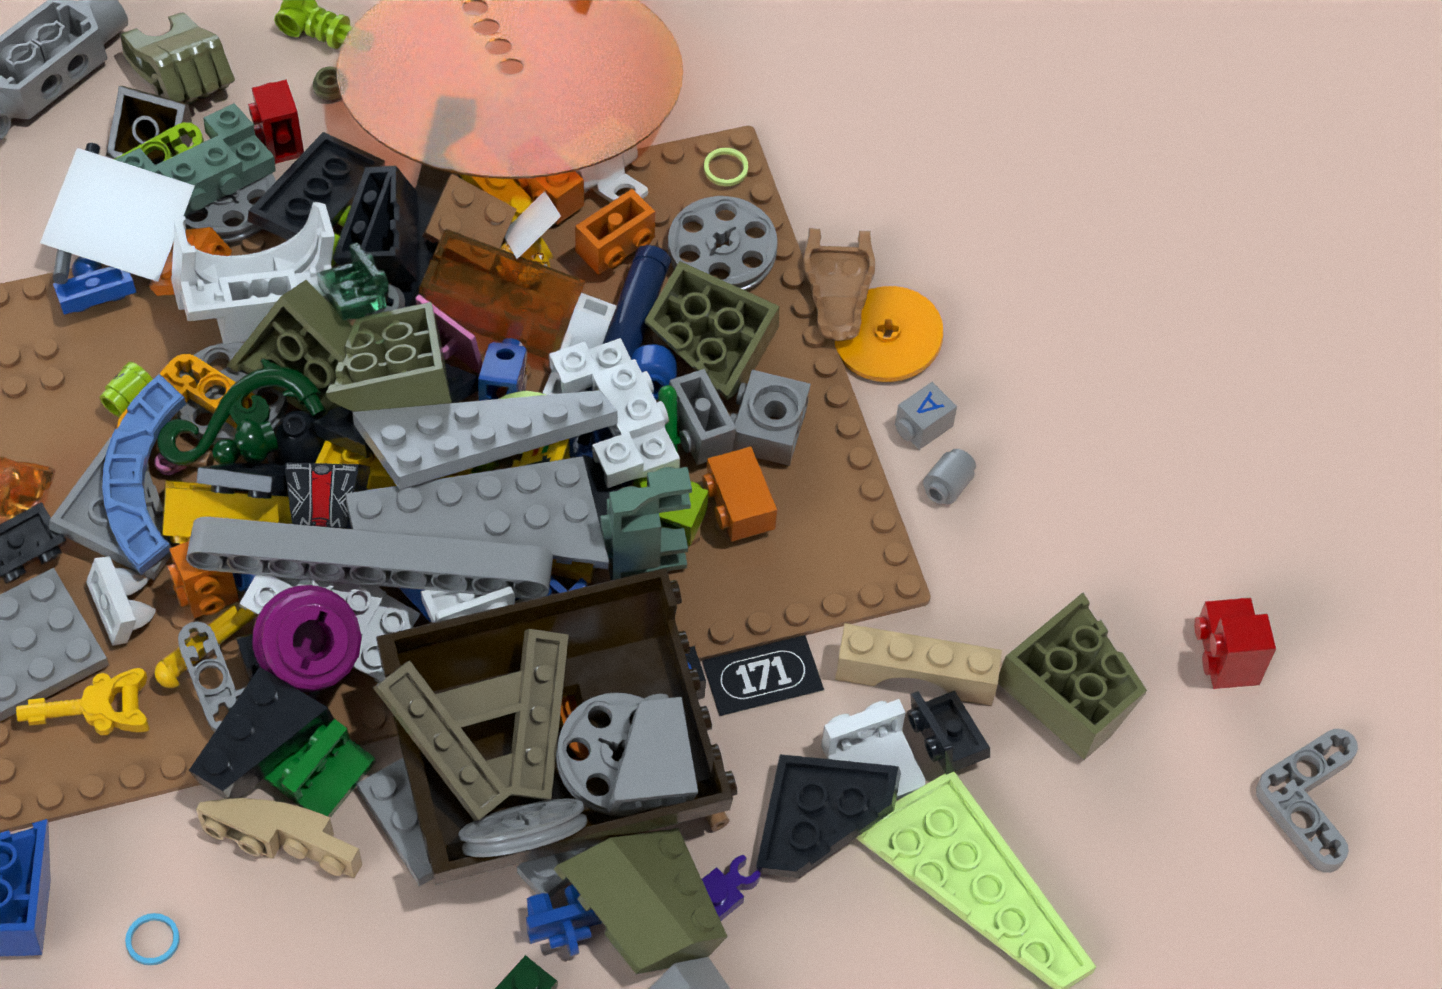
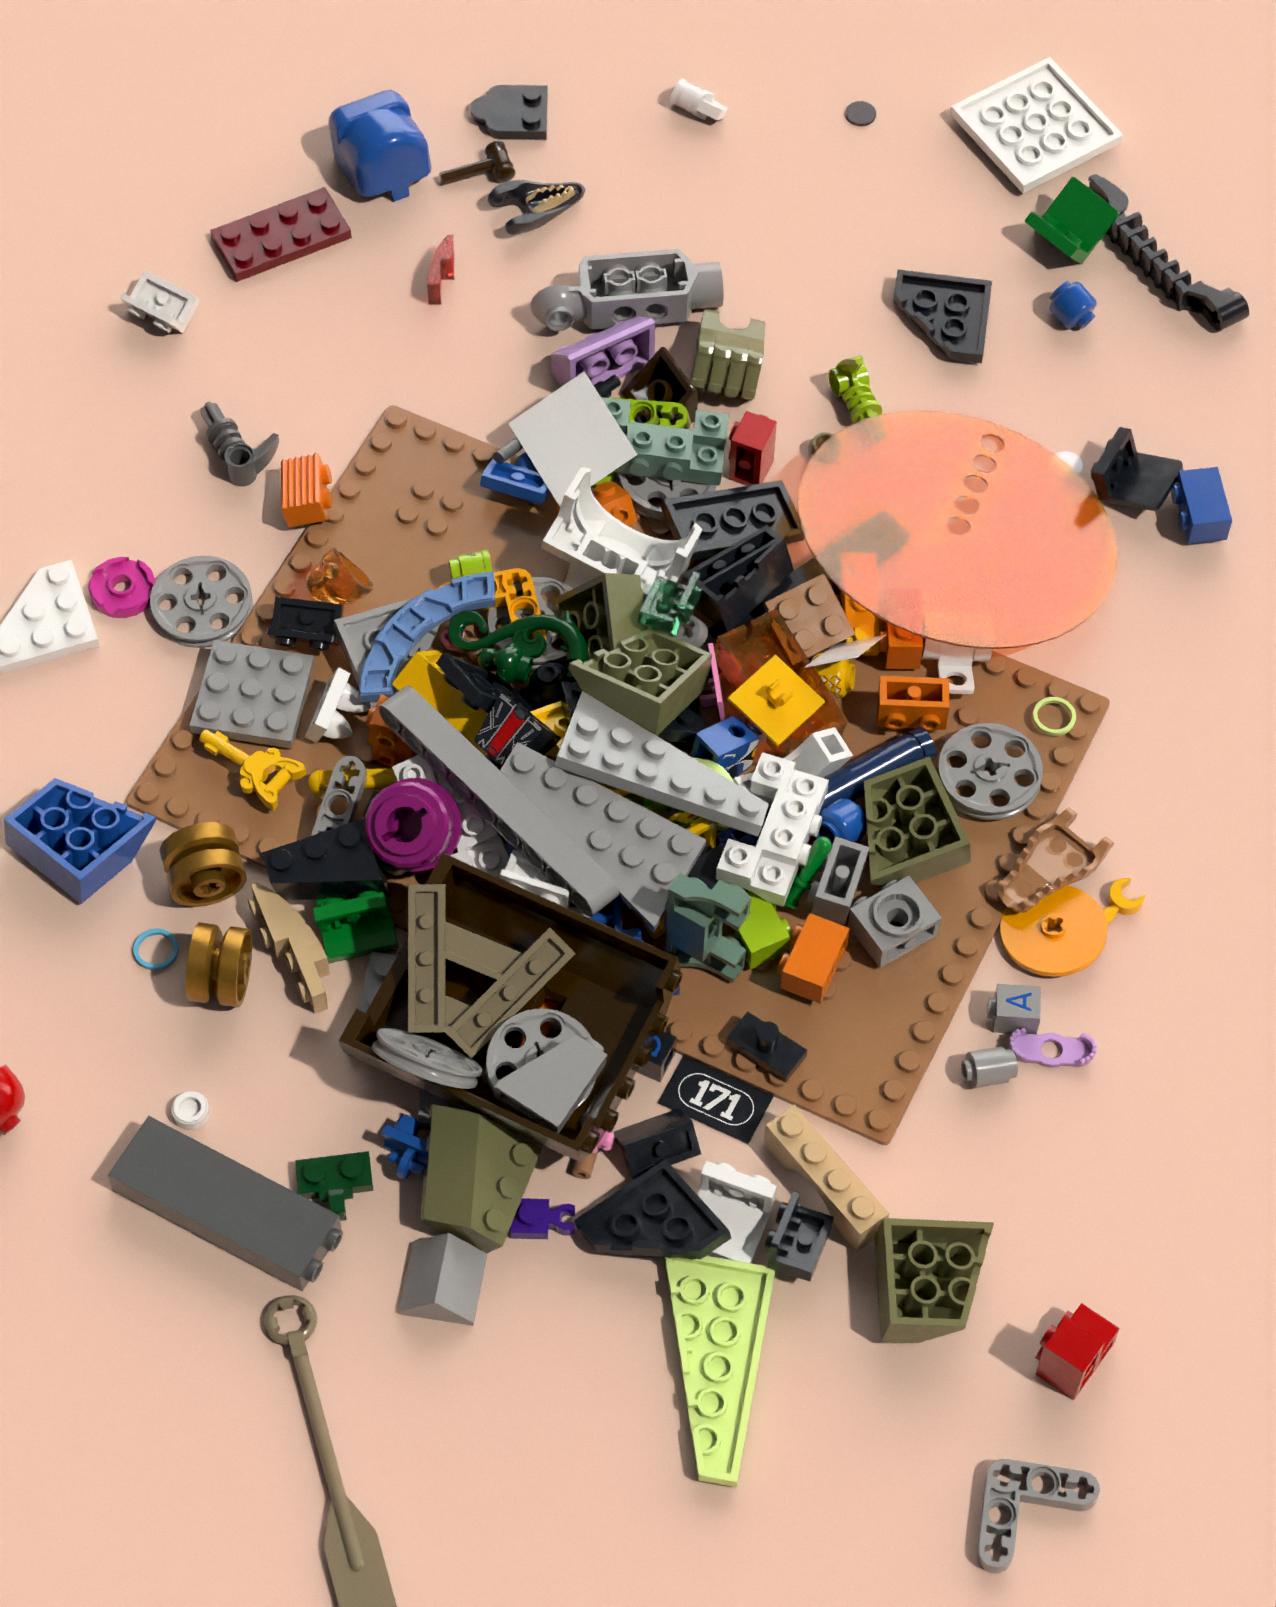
camera: 45 degrees right, 0 degrees up
none -> pearl gold wheel [159,822,247,907]
none -> pearl gold wheel [185,922,252,1007]
none -> lavender slope [551,316,655,387]
none -> black panel [613,1109,701,1179]
none -> black tile [726,1011,807,1083]
none -> yellow piece [727,654,826,747]
none -> lavender piece [1009,1028,1097,1067]
none -> yellow piece [1103,878,1145,926]

